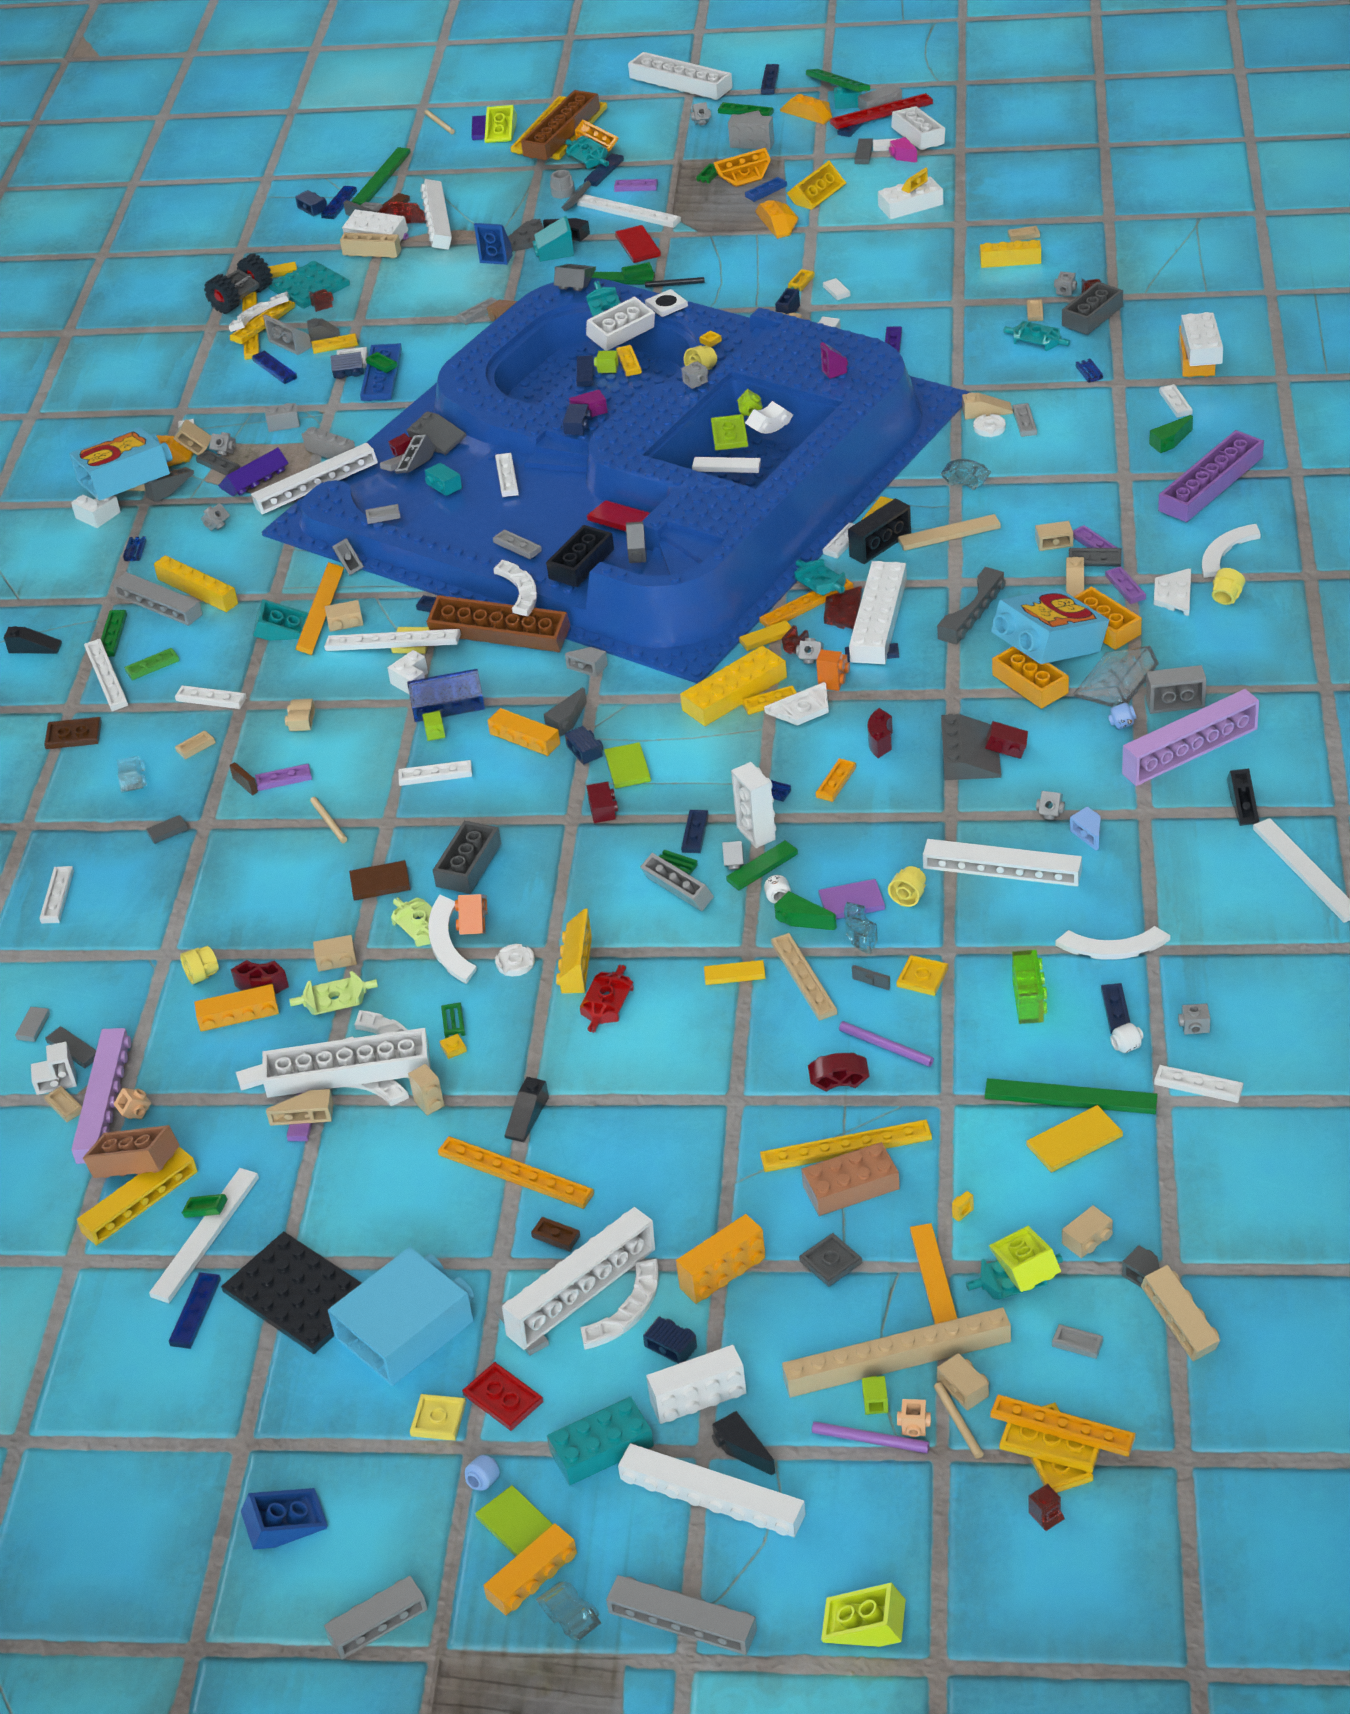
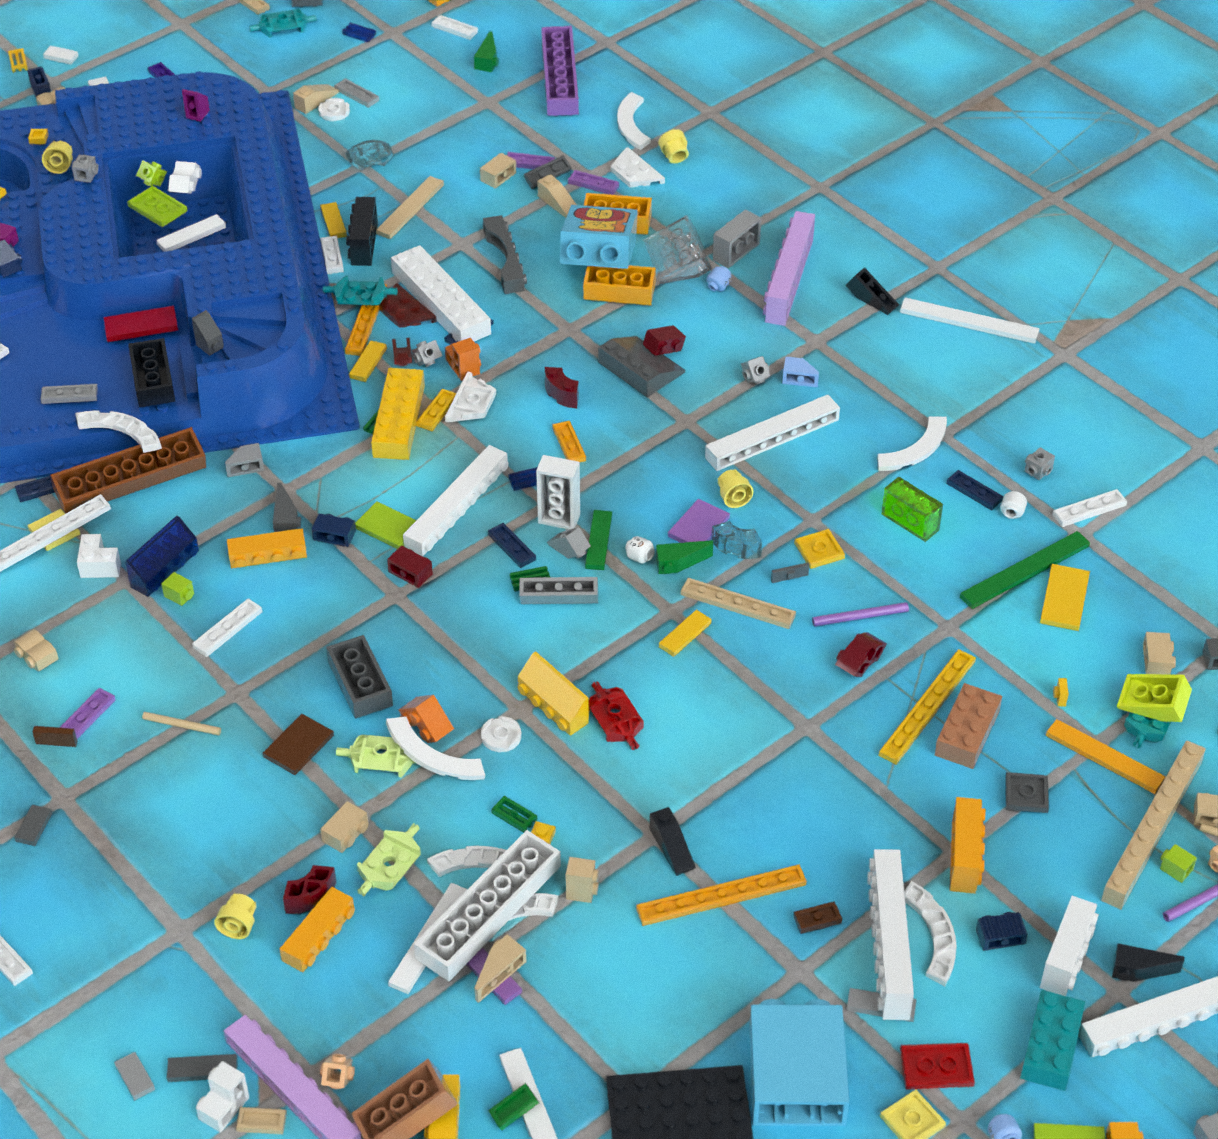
camera: 50 degrees left, 5 degrees up
none -> white brick [403,445,509,556]

